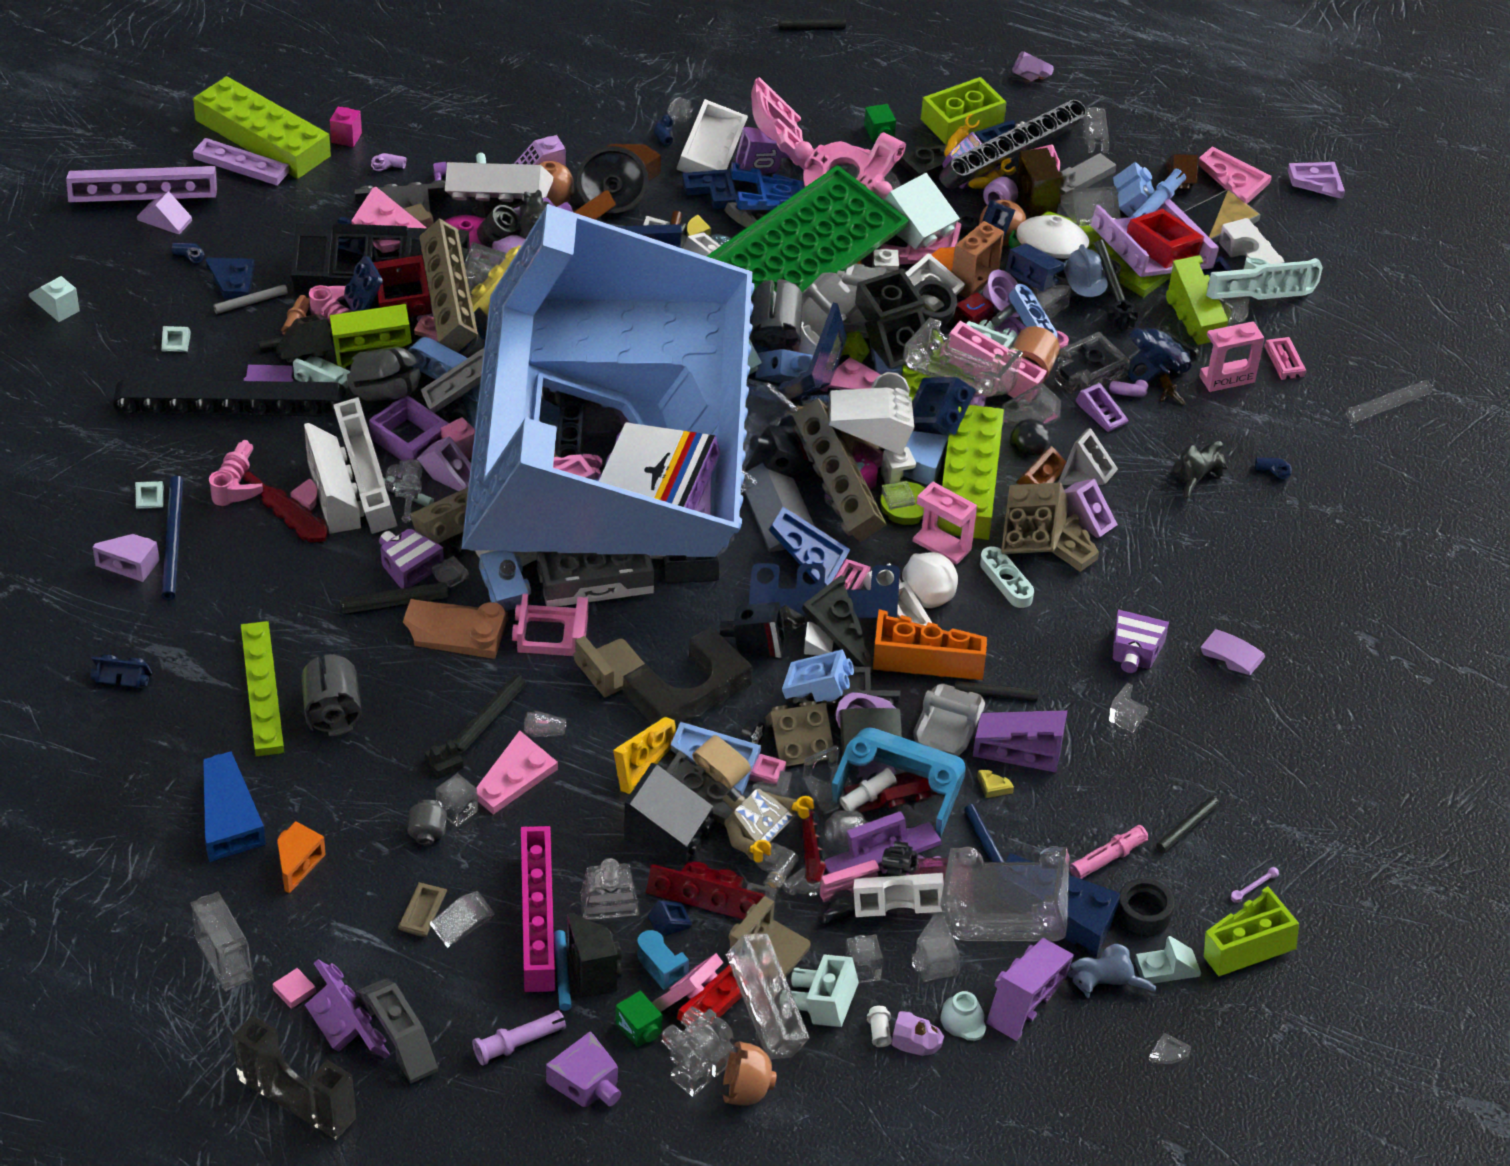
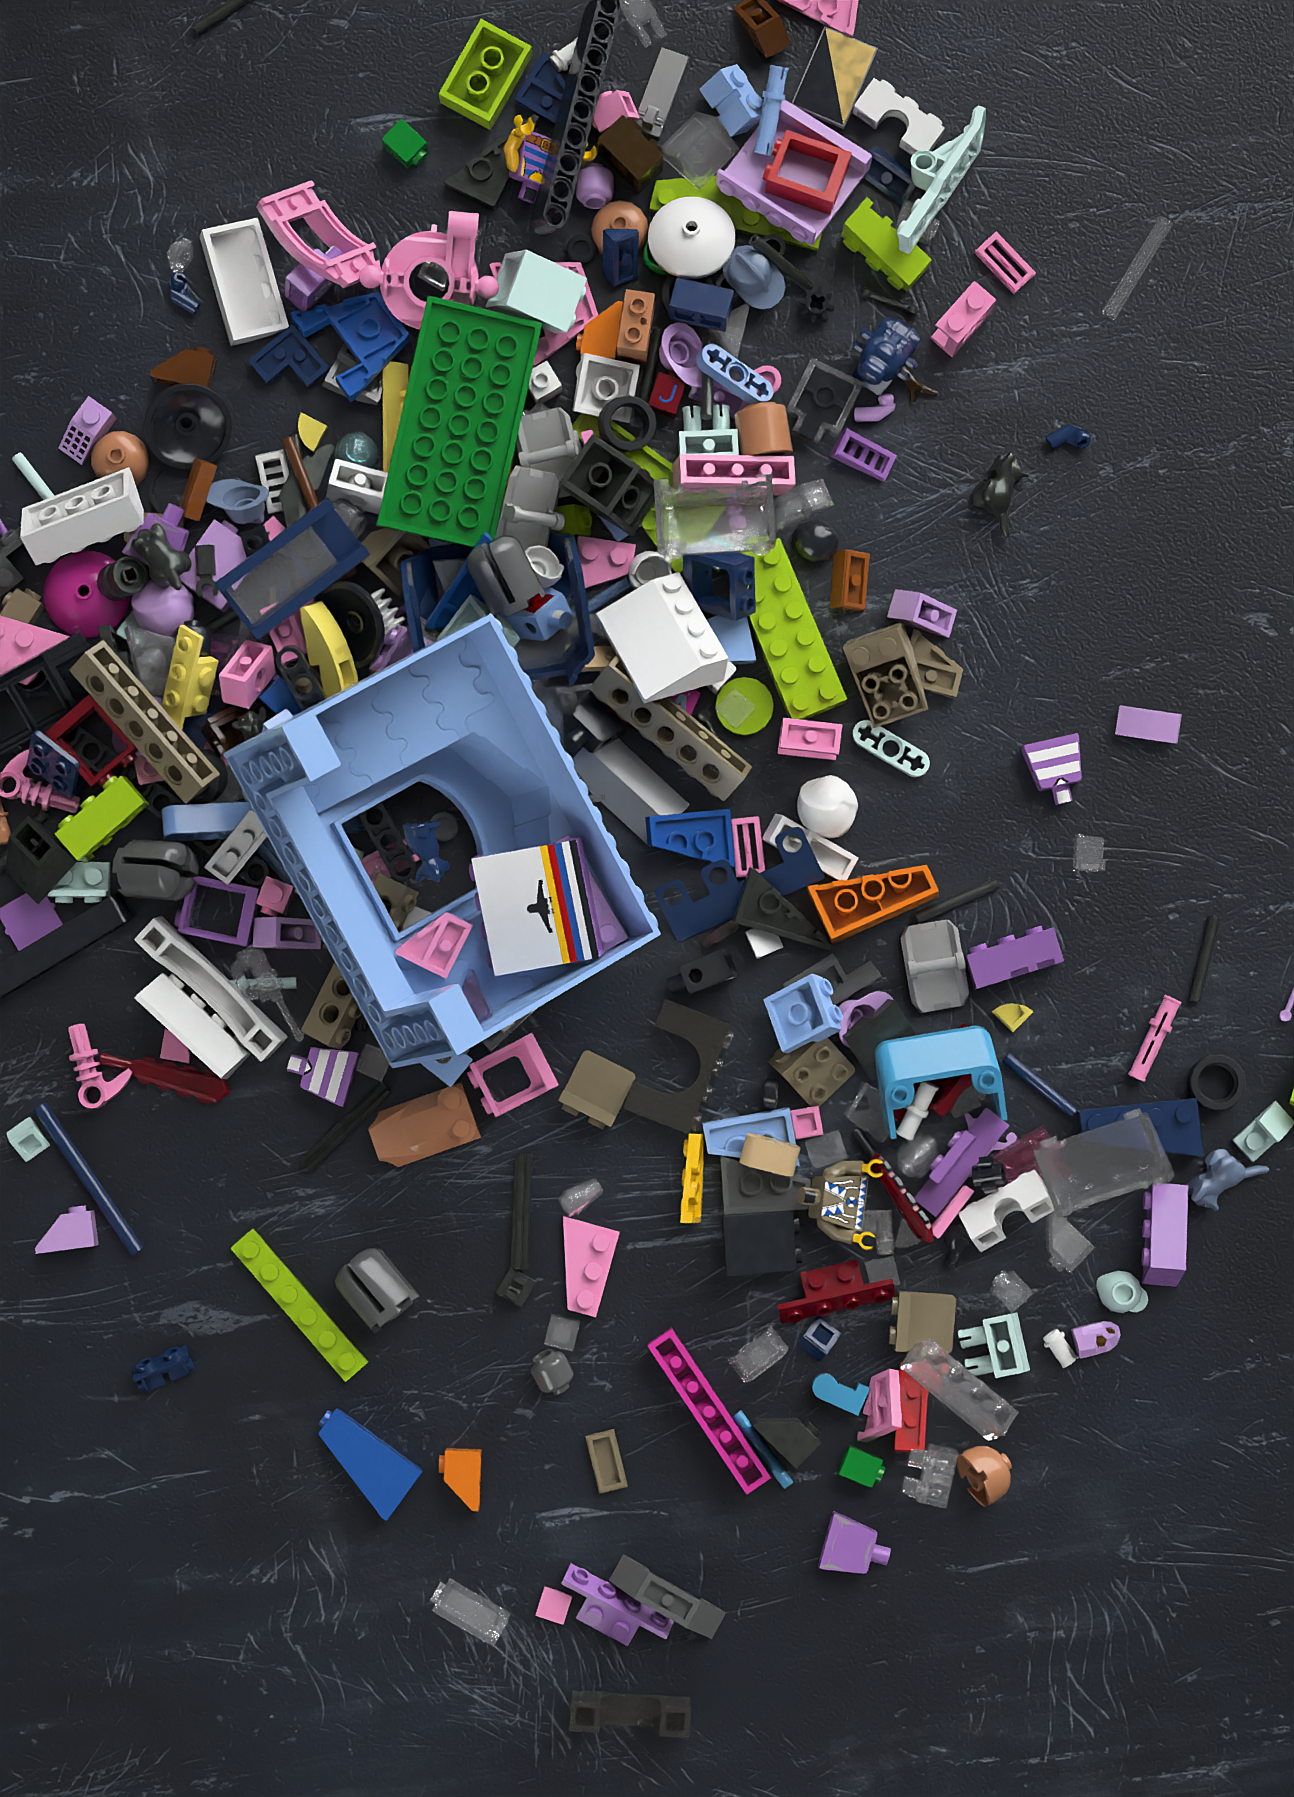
camera: 30 degrees left, 40 degrees up
clear slope [430,891,495,947] -> none
lavender pin [472,1010,566,1065] -> none
light grey slope [1058,428,1118,485] -> none
none -> dark blue animal [403,821,450,882]

